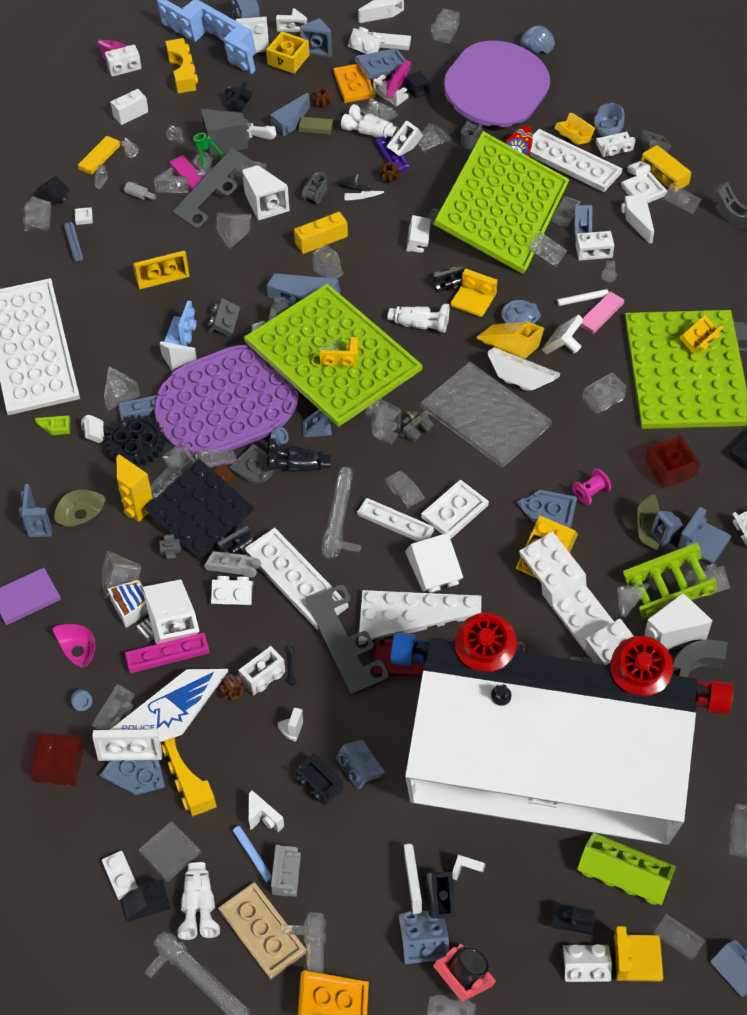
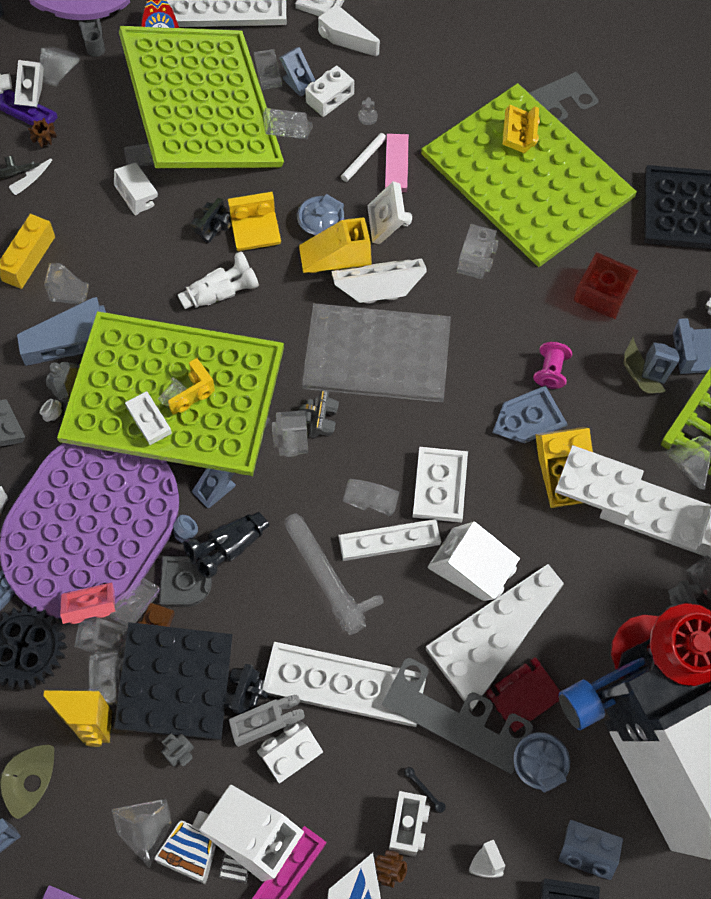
camera: 40 degrees left, 10 degrees up
none -> coral plate [60,582,115,624]
none -> white plate [125,391,172,445]
none -> sand blue piece [514,733,570,793]

